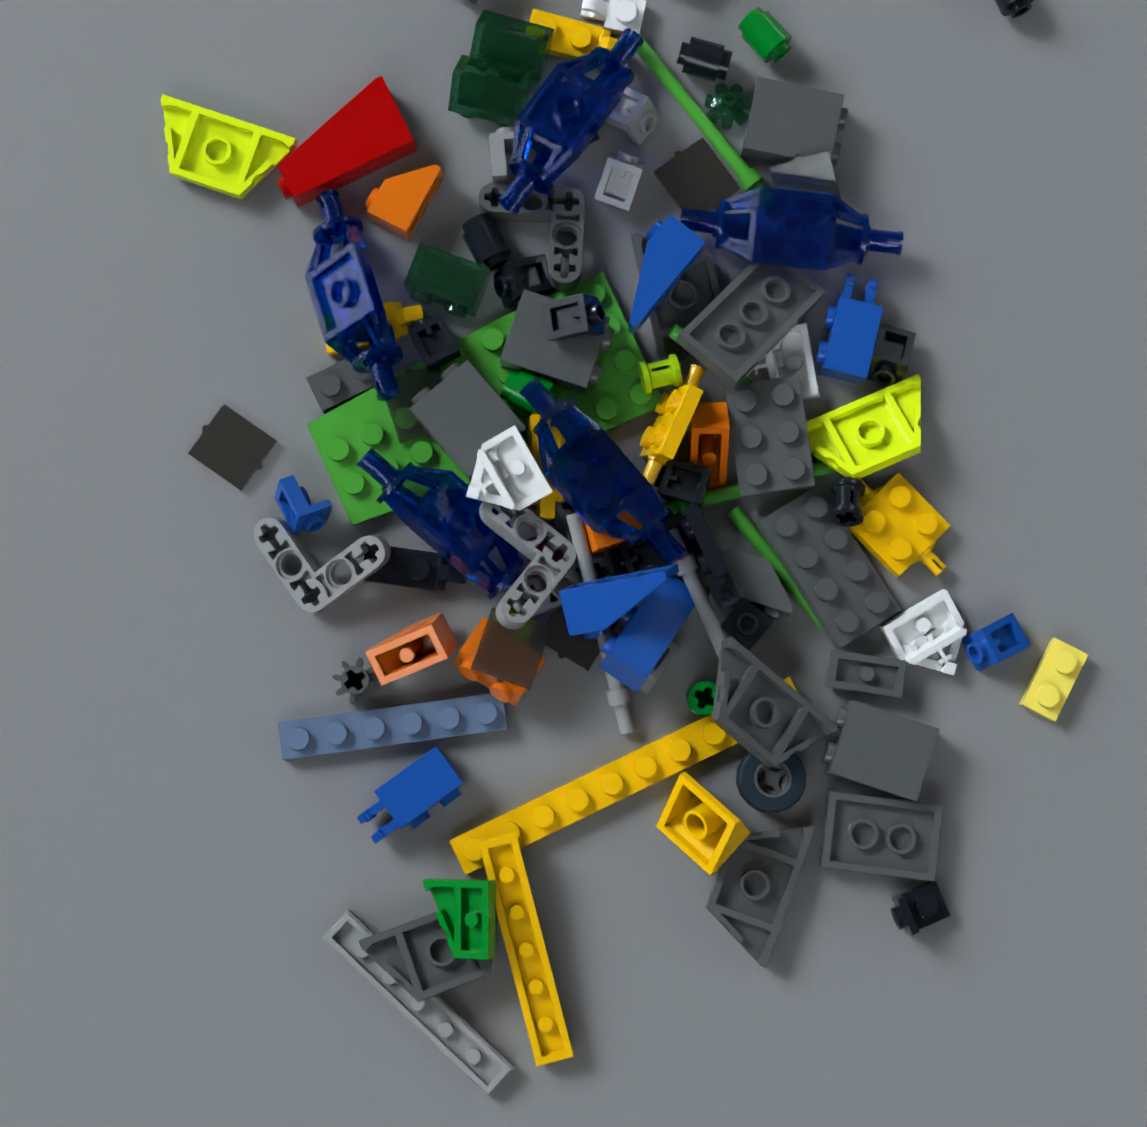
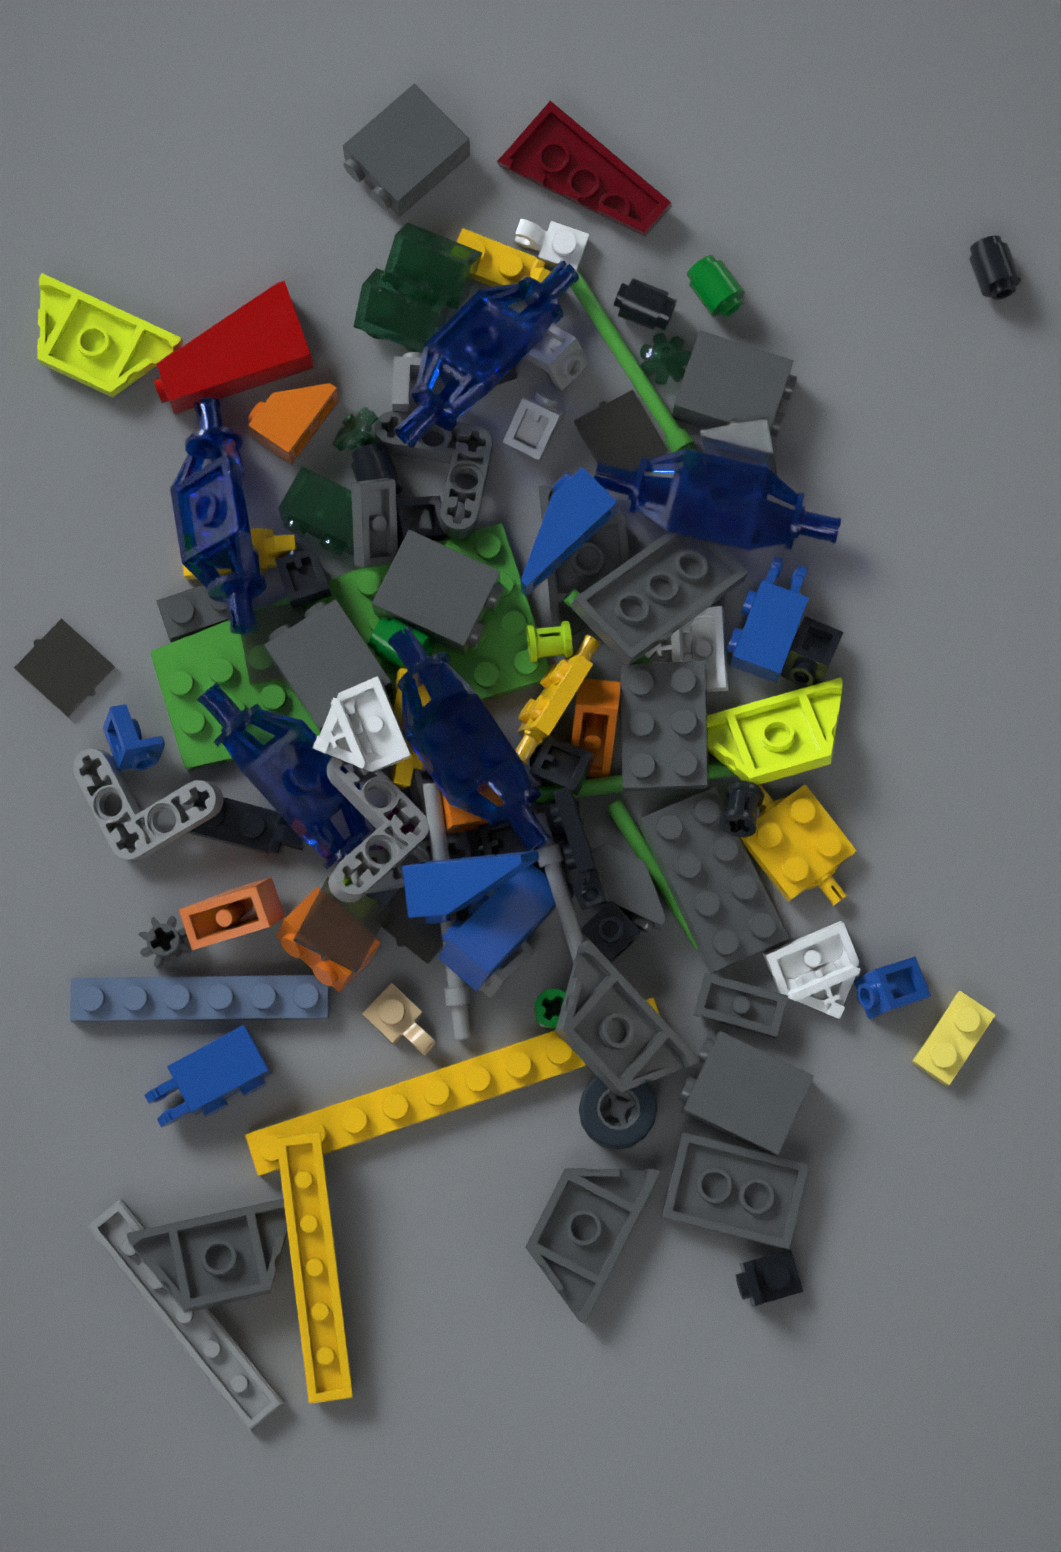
camera: 10 degrees right, 5 degrees down
green wing [423,878,496,960] -> none
black bracket [542,293,606,342] -> none
yellow slope [656,771,751,876] -> none
none -> clear green plant [333,407,378,451]
none -> dark grey plate [351,478,398,568]
none -> tan plate [362,983,436,1056]

